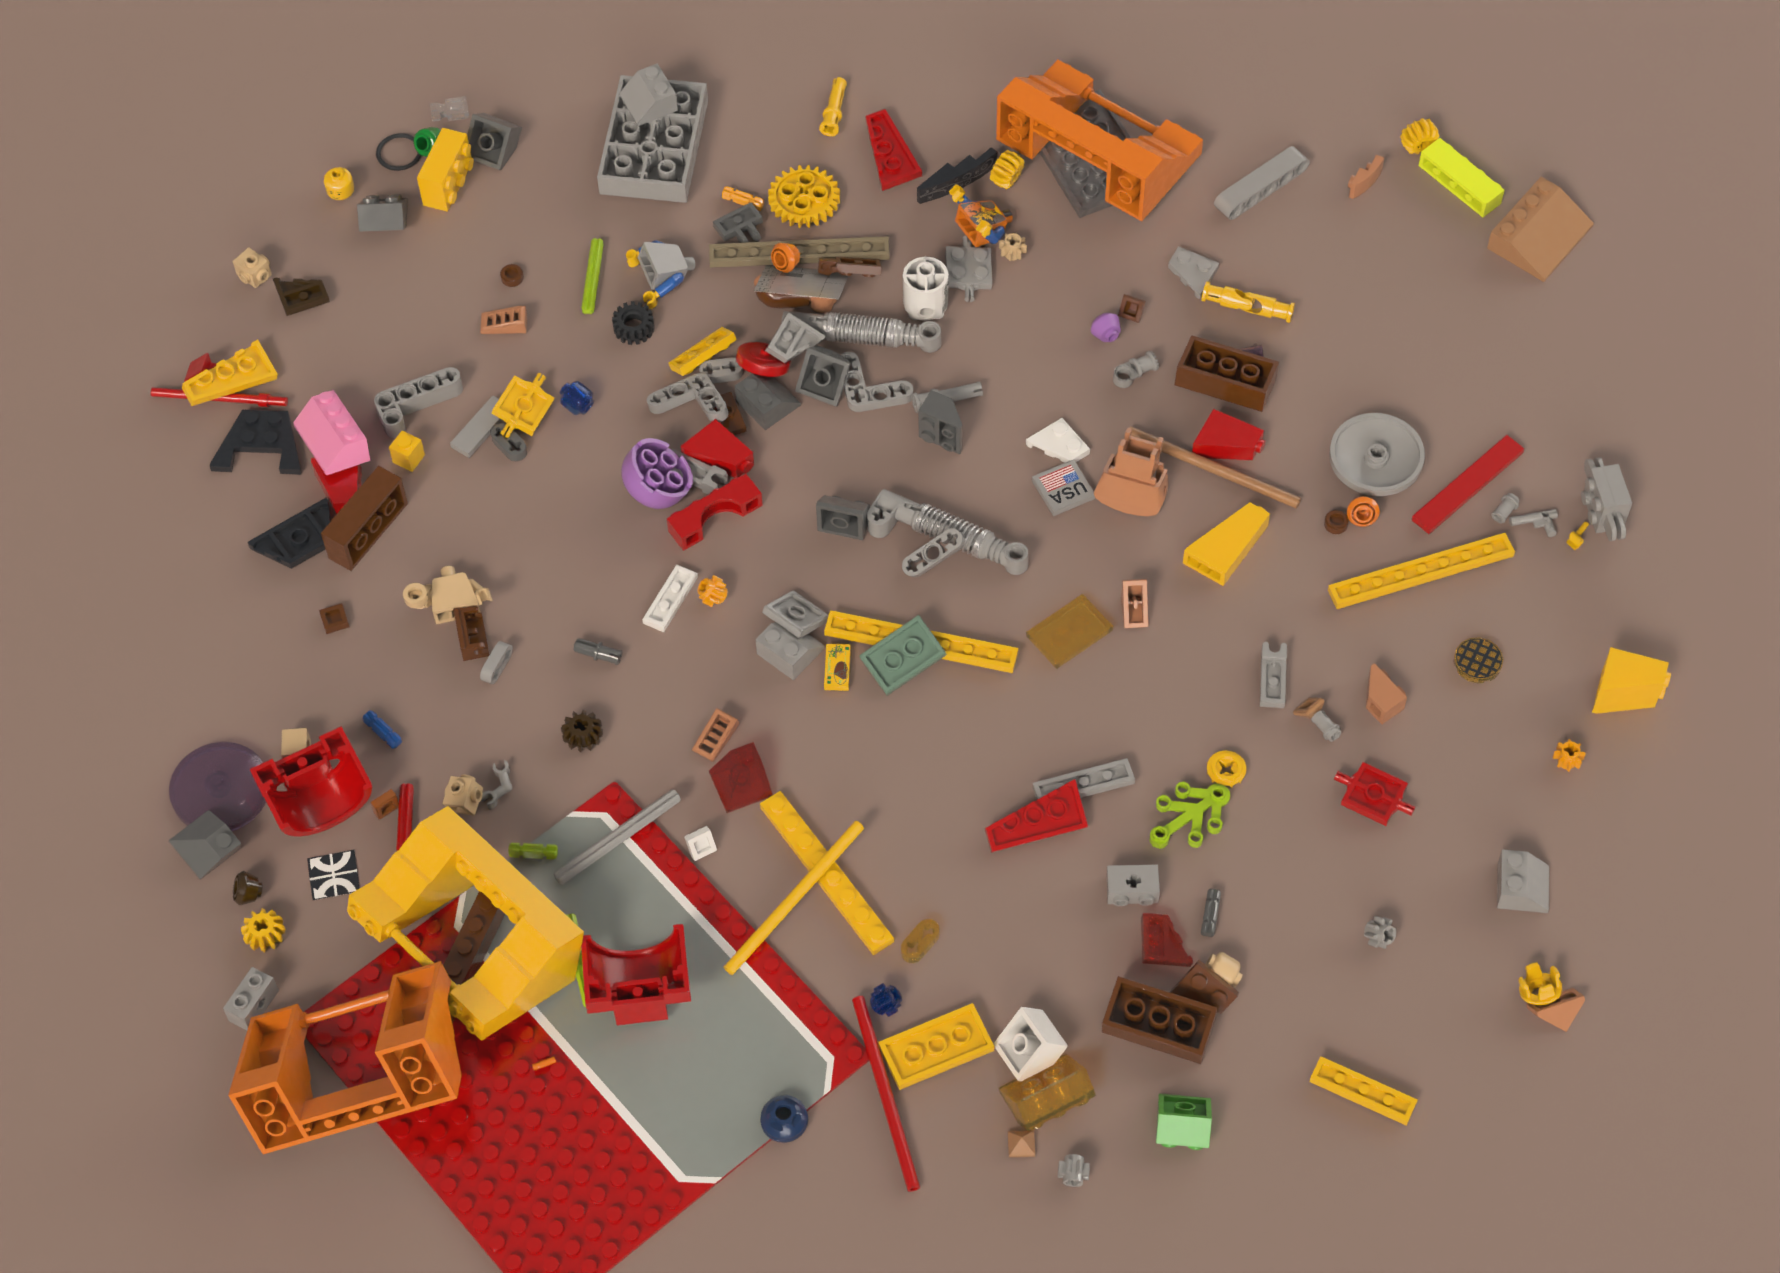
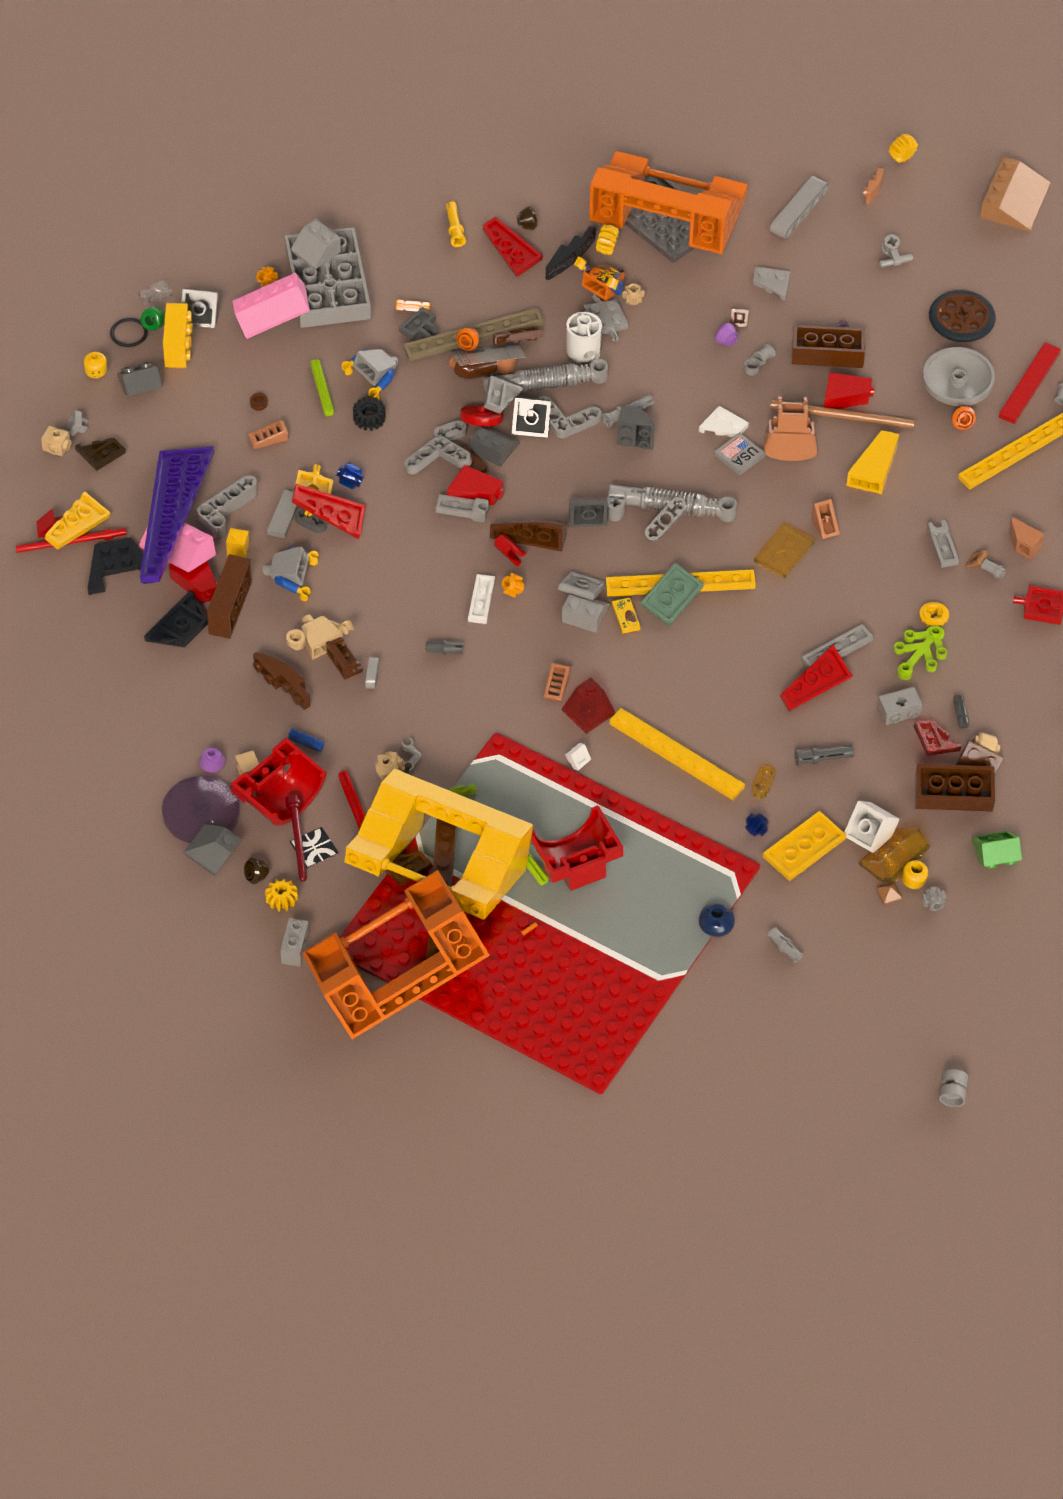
camera: 20 degrees left, 5 degrees down
reddish brown tile [319,603,350,634] -> none
dark orange tile [371,789,399,819] -> none
light grey axle [554,789,681,885] -> none
dark brown gear [561,709,603,753] -> none
medium lavender cylinder [621,438,693,509] -> none
red arch [667,474,763,551] -> none
yellow plate [668,327,737,376] -> none
yellow piece [723,820,864,975] -> none
yellow gear [768,165,840,228] -> none
red piece [852,996,920,1192] -> none
yellow piece [1202,281,1295,323] -> none
reddish brown tile [1324,510,1349,534] -> none
neon yellow brick [1418,138,1505,218] -> none
none -> light grey tile [67,410,88,436]
none -> dark purple wing [140,446,215,583]
none -> medium lavender cone [199,747,225,772]
none -> bright pink slope [233,273,310,339]
none -> reddish brown slope [253,652,310,710]
none -> light orange gear [256,266,278,287]
none -> light grey torso [263,546,318,601]
none -> dark red piece [285,795,307,882]
none -> red wing [291,484,366,539]
none -> reddish brown wing [385,851,432,887]
none -> reddish brown wedge [490,520,567,552]
none -> red hinge [494,534,526,567]
none -> dark brown cone [517,207,537,230]
none -> light grey pin [767,927,803,963]
none -> dark grey pin [794,745,854,766]
none -> light grey piece [879,234,913,268]
none -> yellow head [901,860,928,889]
none -> wedge [929,290,996,342]

